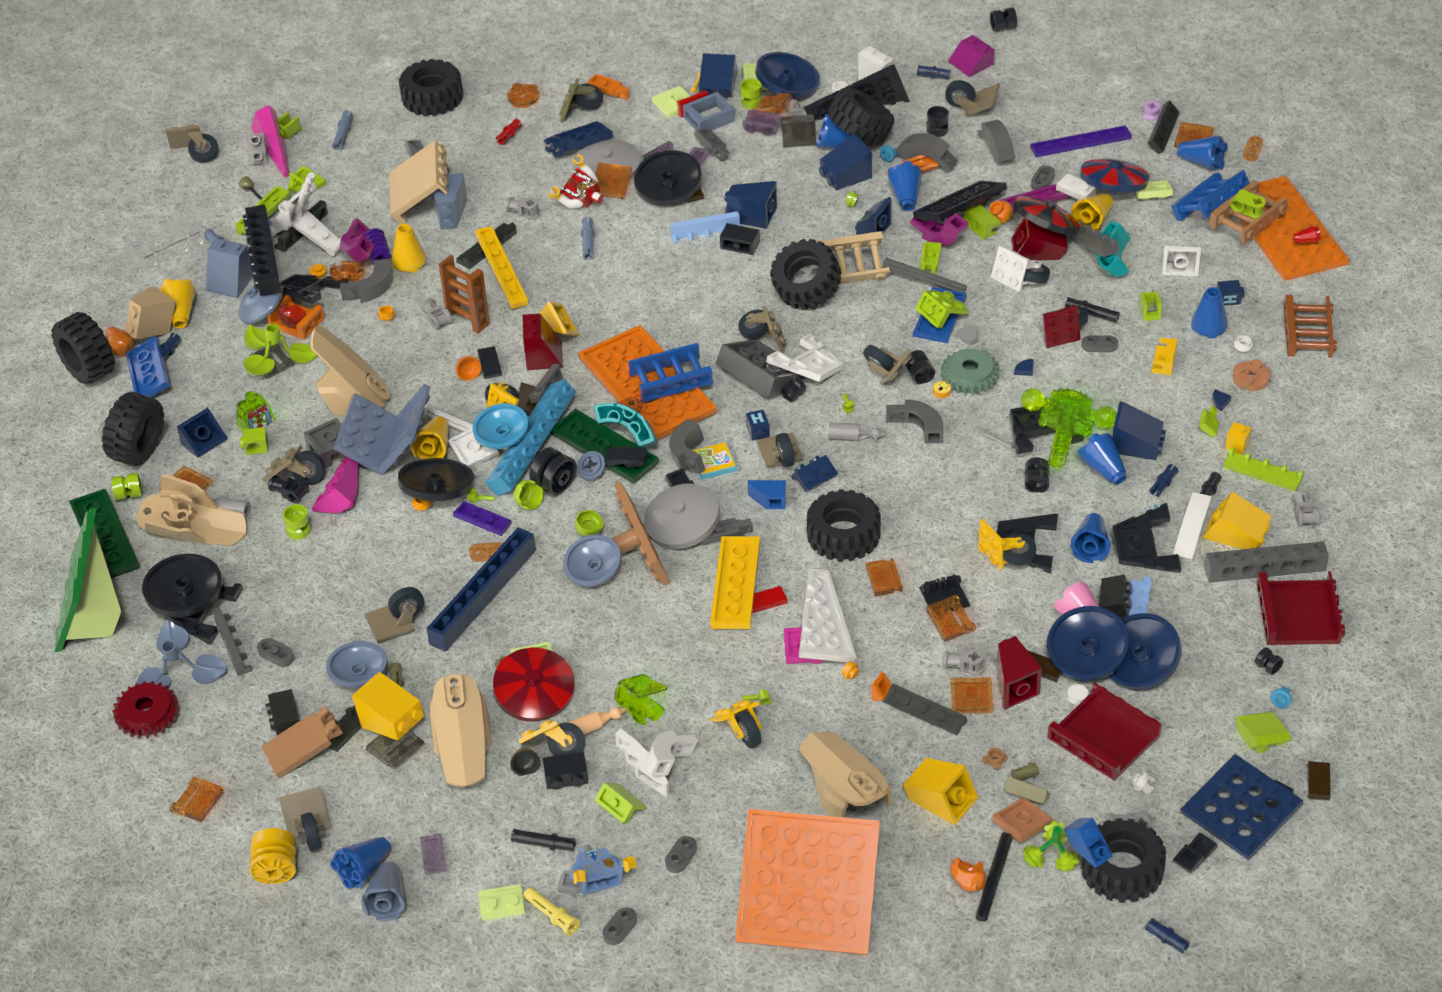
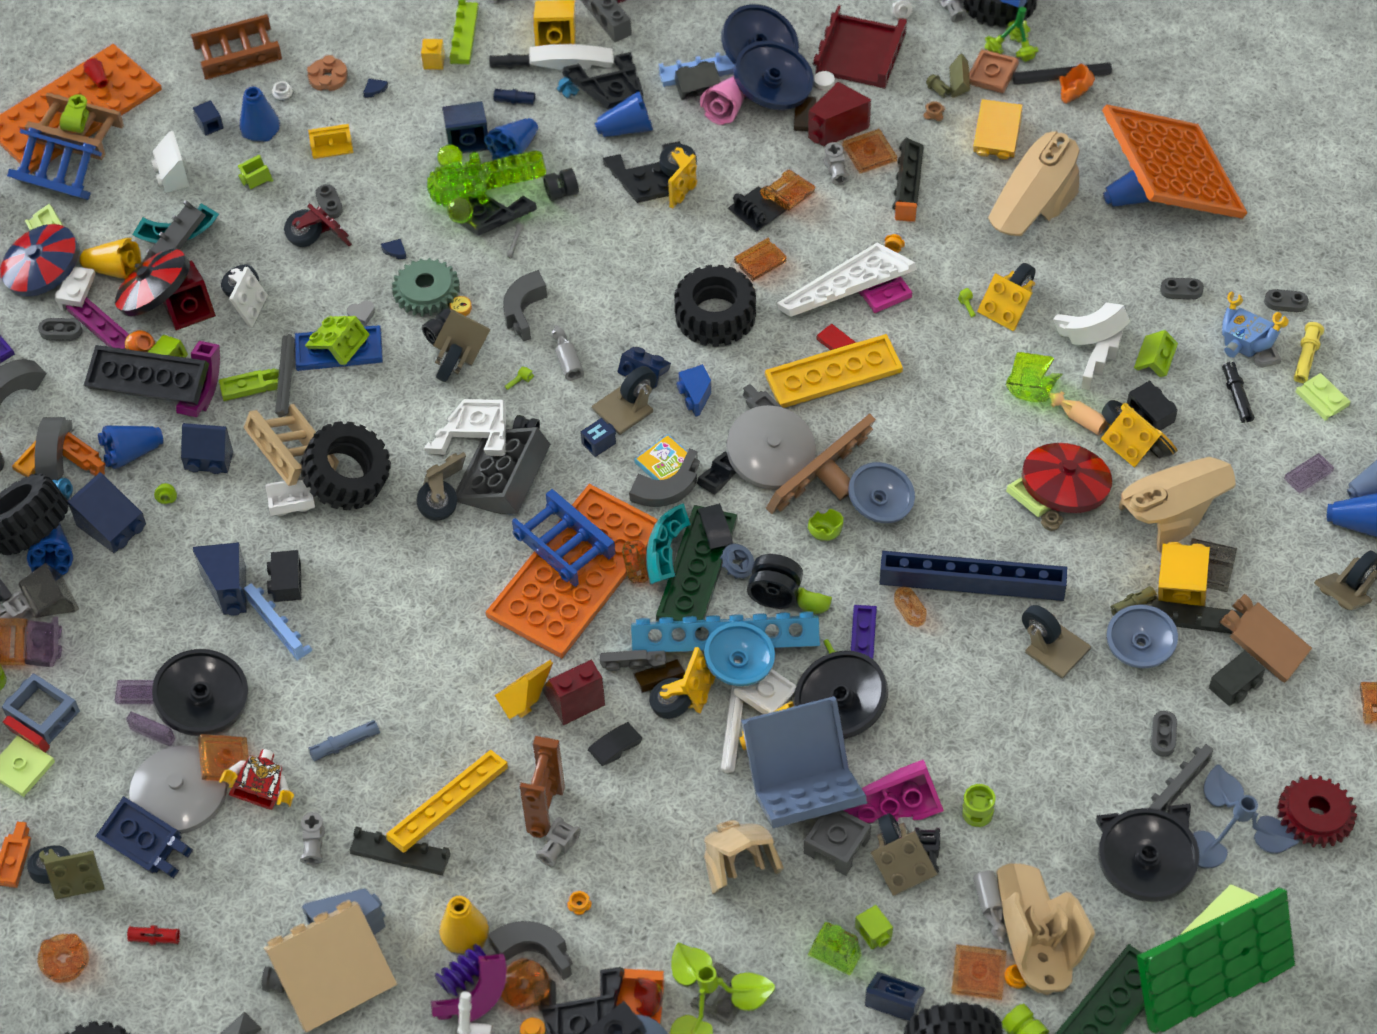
camera: 115 degrees left, 10 degrees up
orange piece [455,356,481,381] -> none
dark grey hinge [694,129,729,161] -> none
black pin [1065,297,1120,323] -> none
lime plate [1199,405,1219,437] -> none

